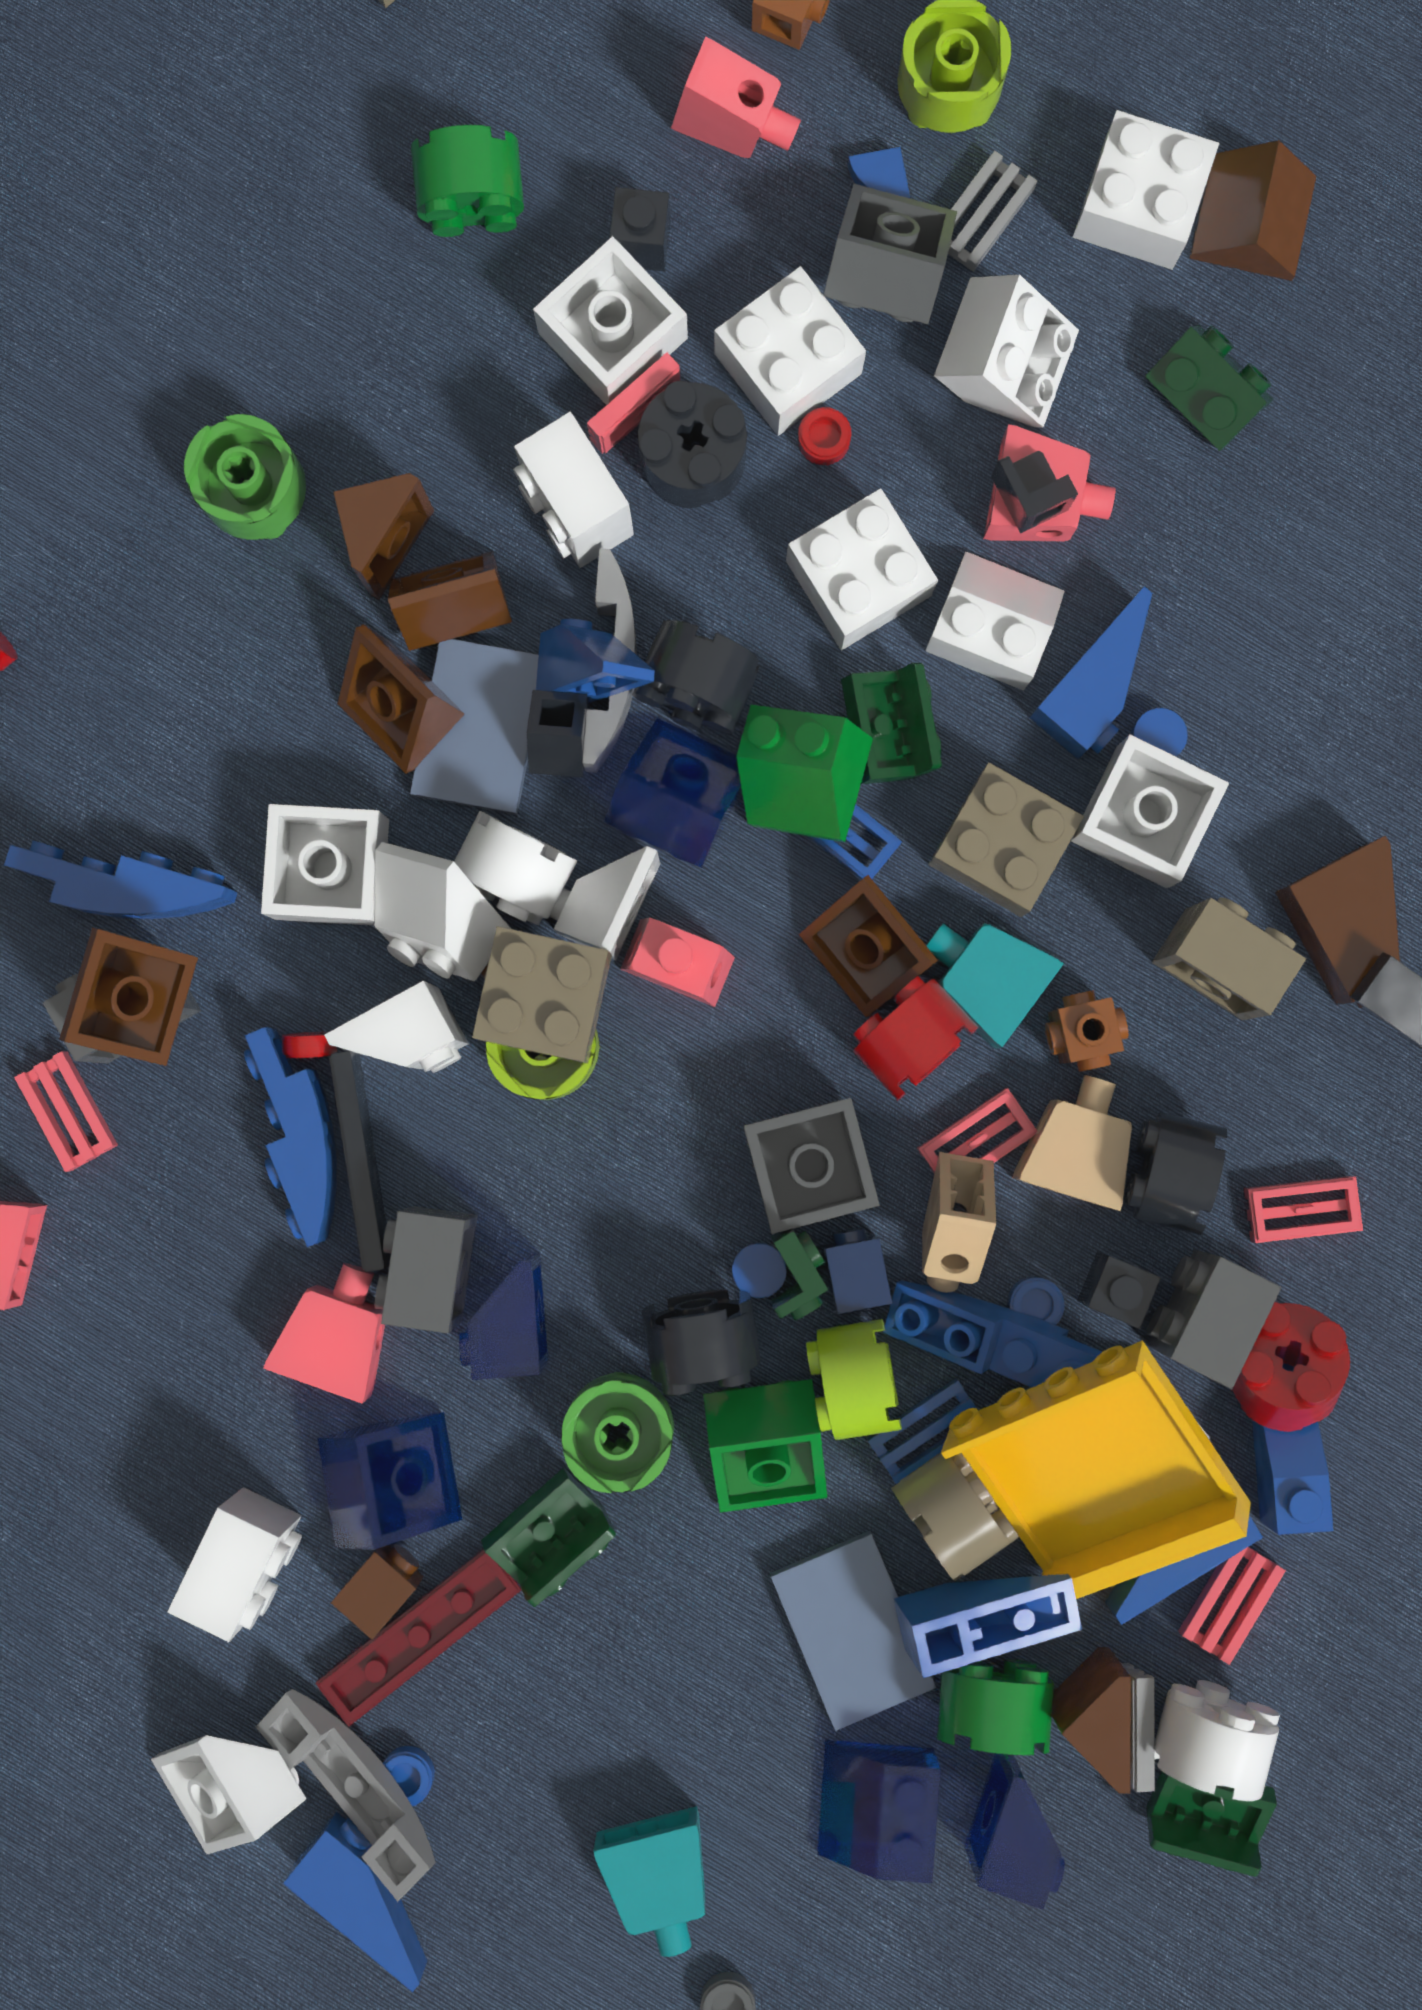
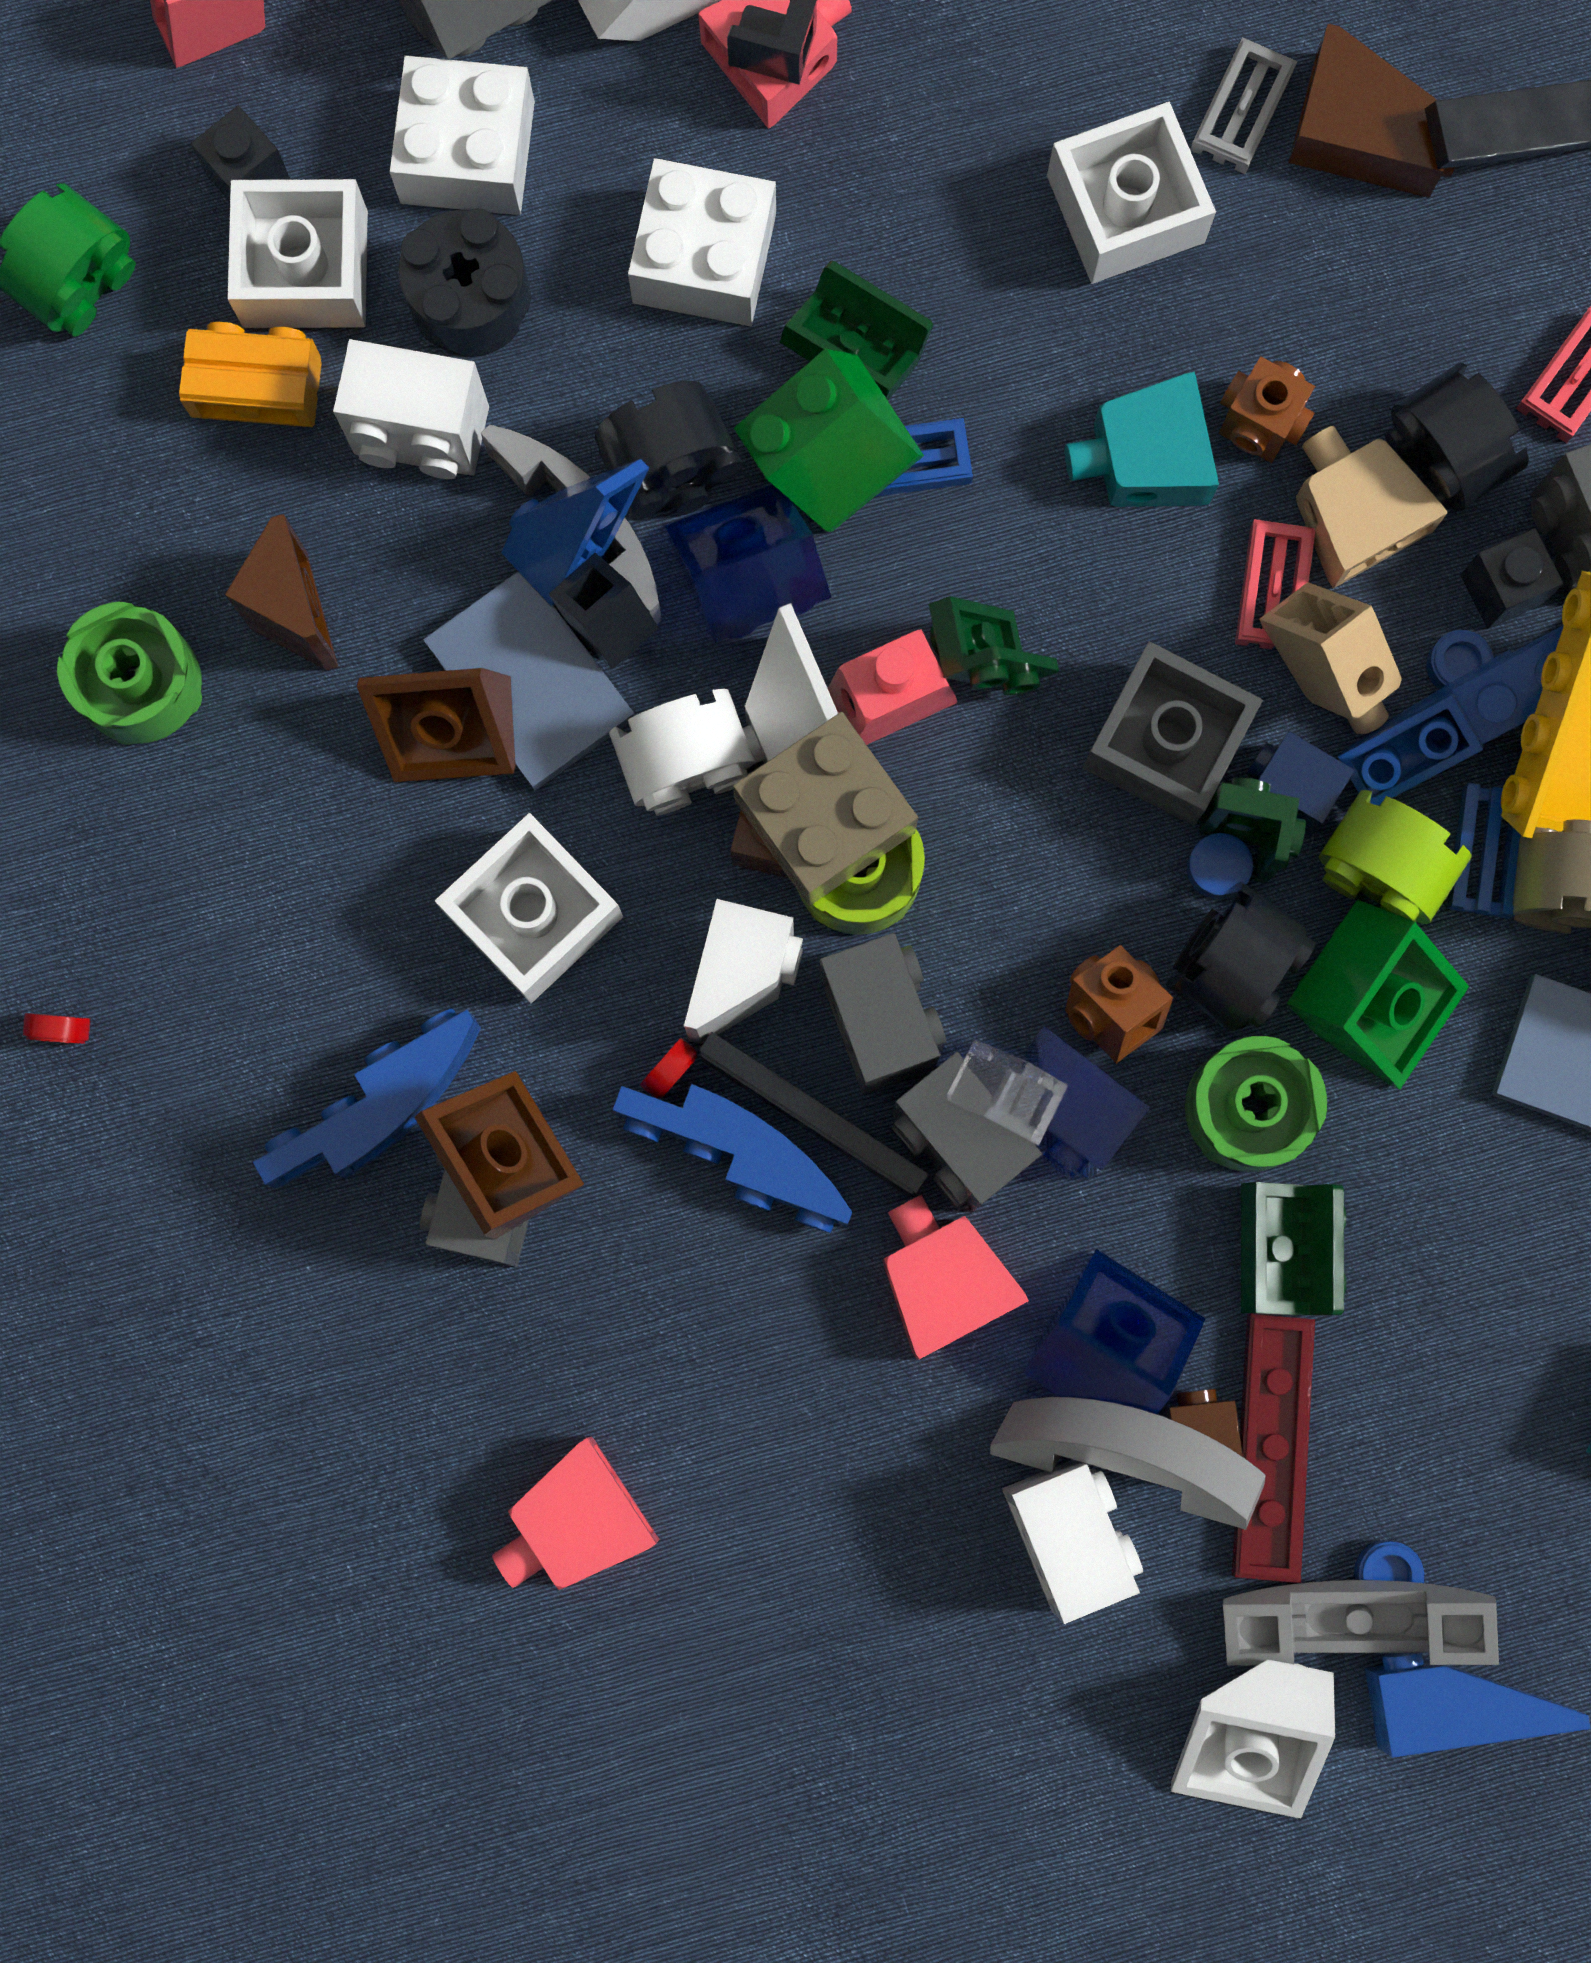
camera: 50 degrees left, 5 degrees down
coral tile [14,1051,118,1172] -> none
white slope [374,842,511,981] -> none
reddish brown slope [388,551,512,651] -> none
coral tile [587,352,680,454] -> none
red tile [798,407,852,465] -> none
reddish brown slope [799,875,938,1017] -> none
red brick [853,976,979,1101] -> none
white slope [925,552,1064,691] -> none
dark tan brick [928,762,1084,917] -> none
blue slope [1030,586,1152,759] -> none
blue tile [1130,708,1188,757] -> none
dark tan brick [1152,897,1307,1020] -> none
none -> light orange brick [179,322,322,427]
none -> dark grey brick [819,932,947,1095]
none -> dark green bracket [928,596,1059,695]
none -> clear panel [947,1039,1068,1146]
none -> light grey slope [990,1397,1266,1530]
none -> dark orange brick [1065,945,1173,1064]
none -> light grey tile [1190,37,1298,174]

